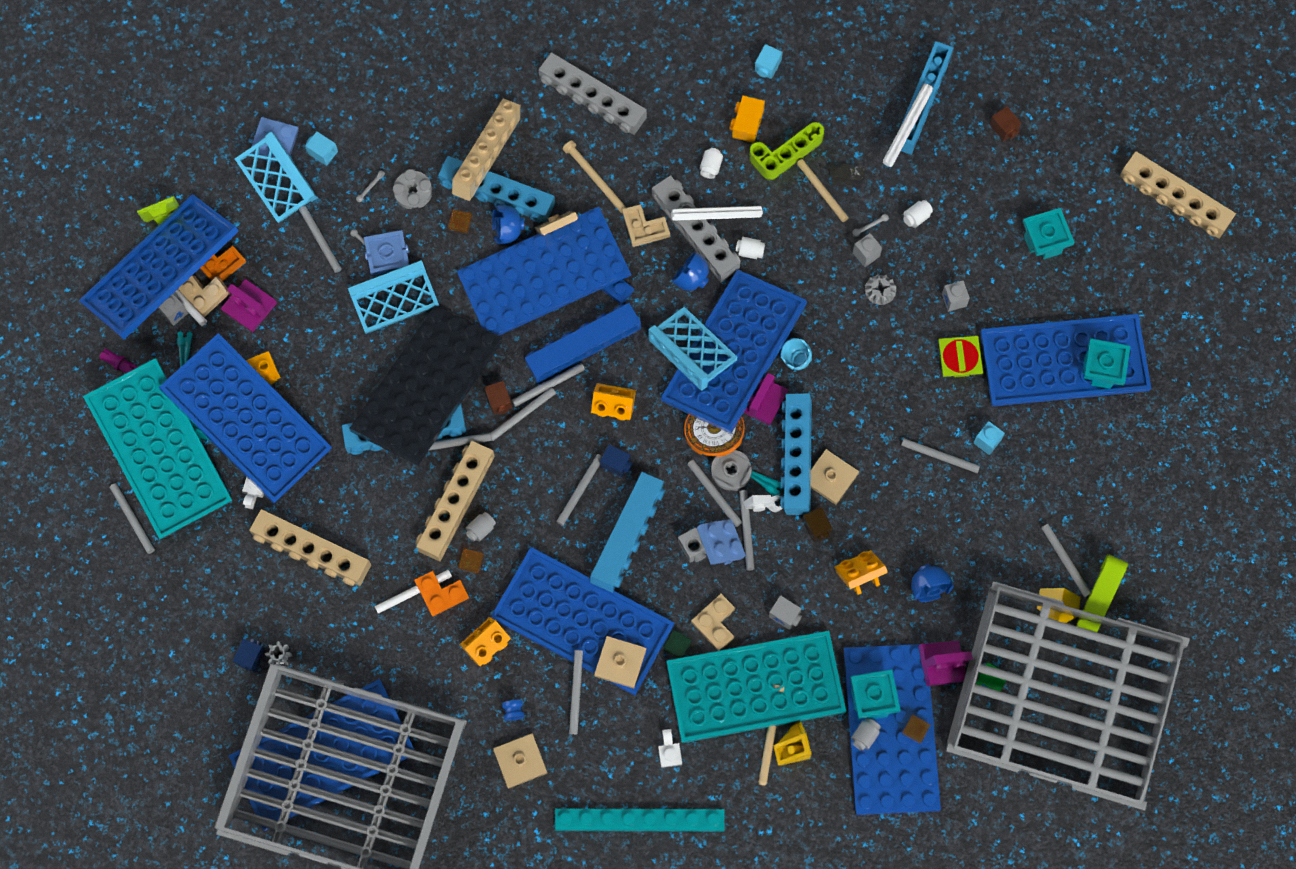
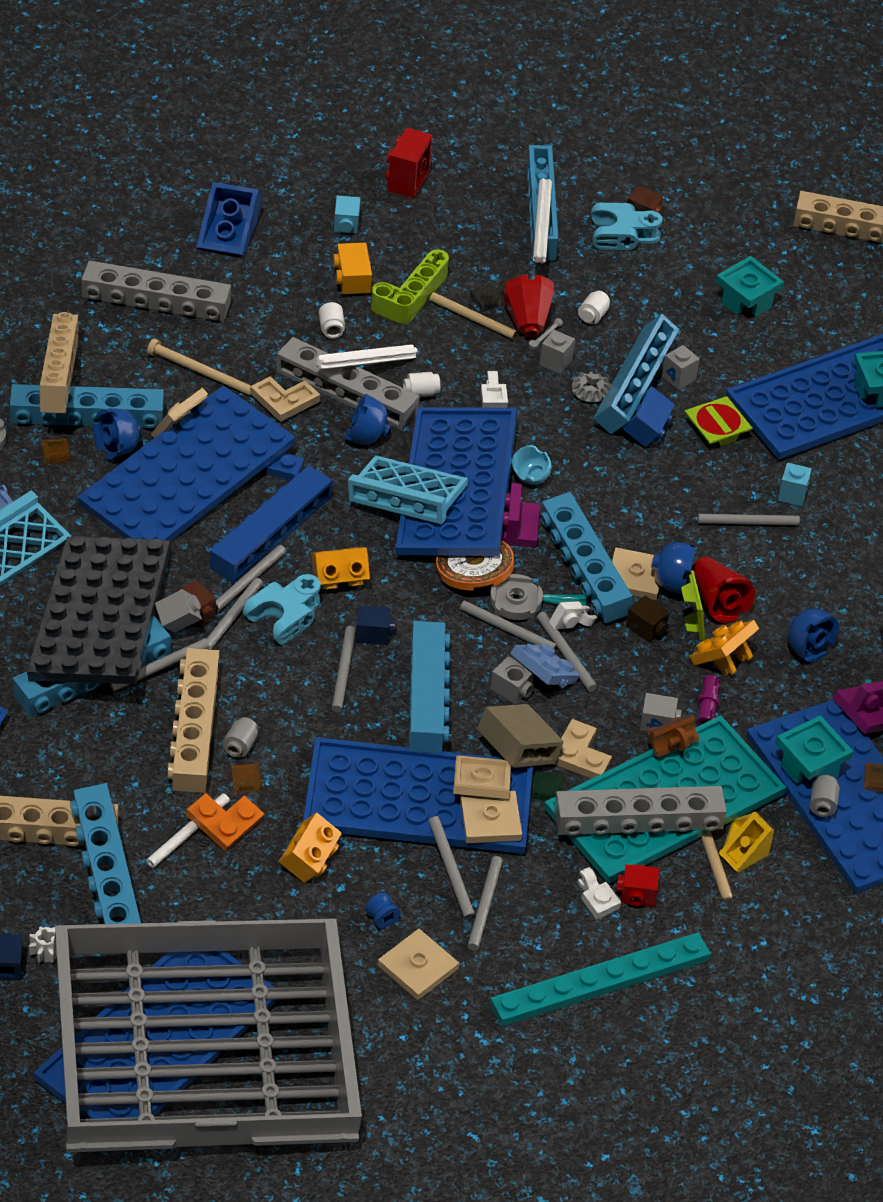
camera: 30 degrees left, 25 degrees down
none -> dark azure brick [70,783,141,924]
none -> light grey brick [155,590,202,632]
none -> blue slope [196,182,262,256]
none -> medium azure piece [243,574,321,645]
none -> red brick [385,127,433,199]
none -> tan plate [453,755,511,799]
none -> light grey bar [468,856,503,951]
none -> dark tan brick [477,704,564,767]
none -> white plate [481,371,508,408]
none -> red cone [503,275,554,337]
none -> light grey brick [554,786,726,835]
none -> medium azure piece [591,203,663,250]
none -> dark azure brick [593,314,679,434]
none -> red brick [616,864,659,907]
none -> blue brick [623,386,675,447]
none -> dark orange hips [647,714,699,757]
none -> blue cylinder [651,542,695,595]
none -> lime piece [681,570,705,641]
none -> red cone [692,557,756,623]
none -> magenta pin [697,675,720,725]

